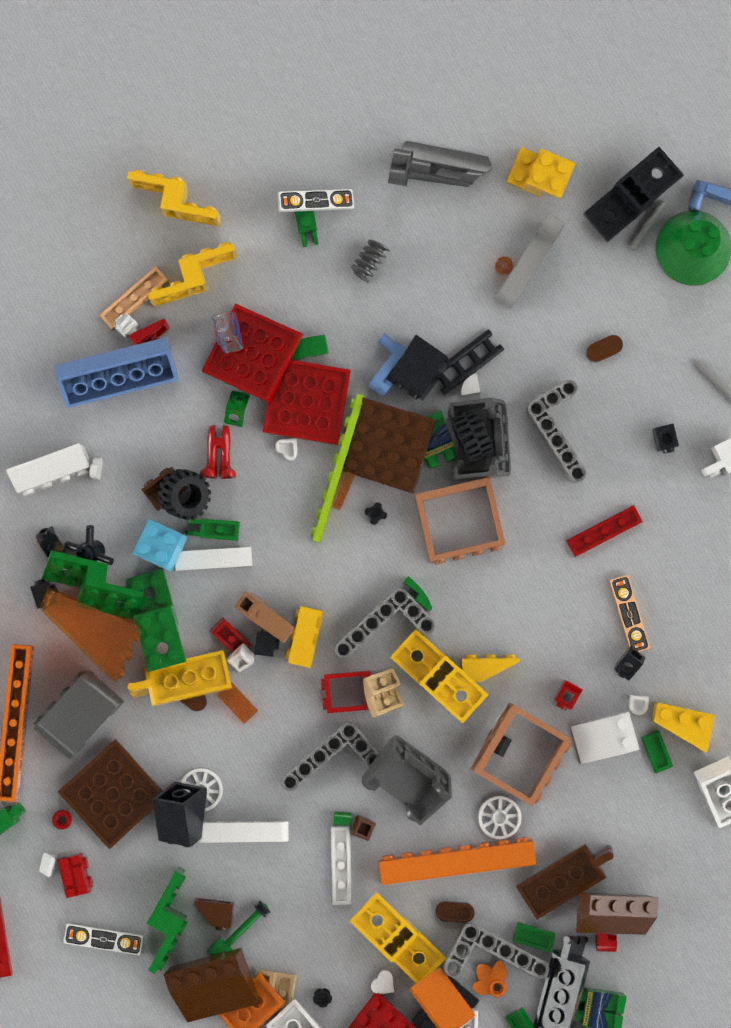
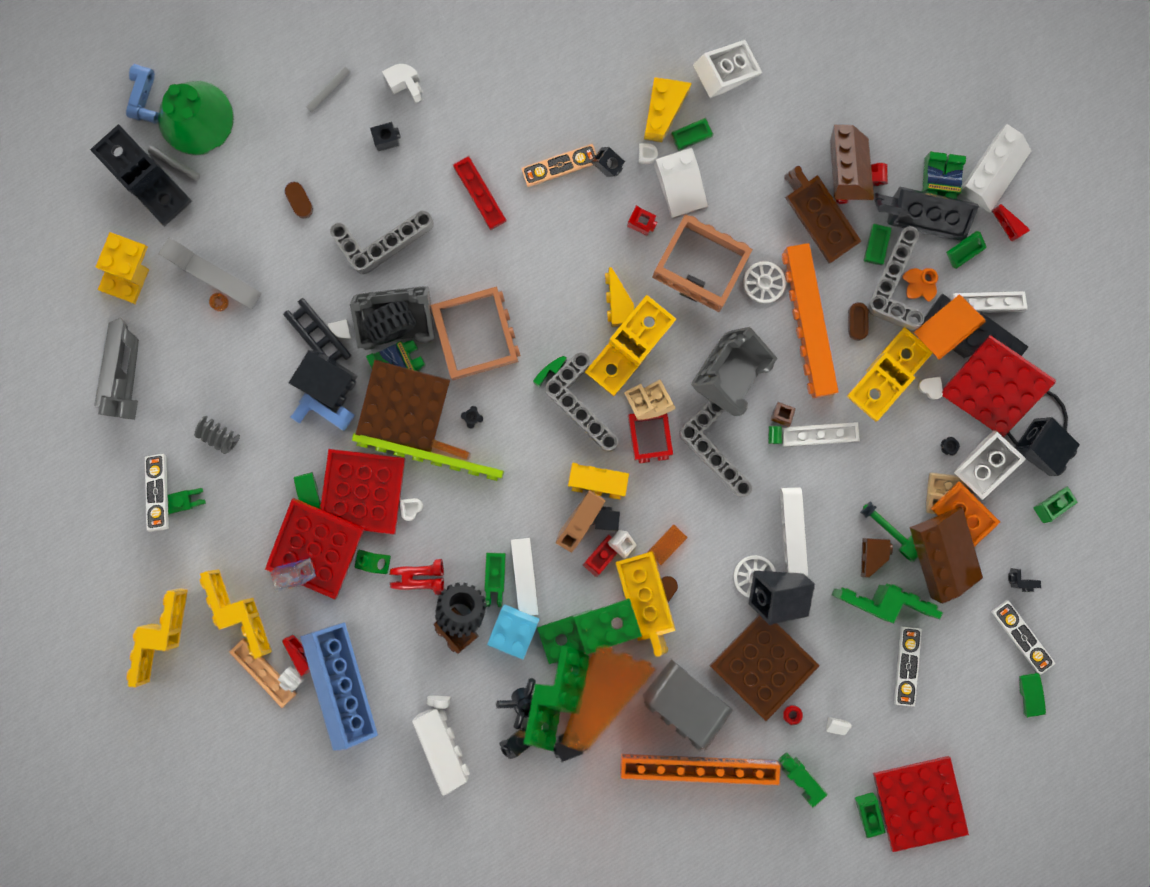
camera: 90 degrees left, 0 degrees up
red brick [58,853,93,898] -> none

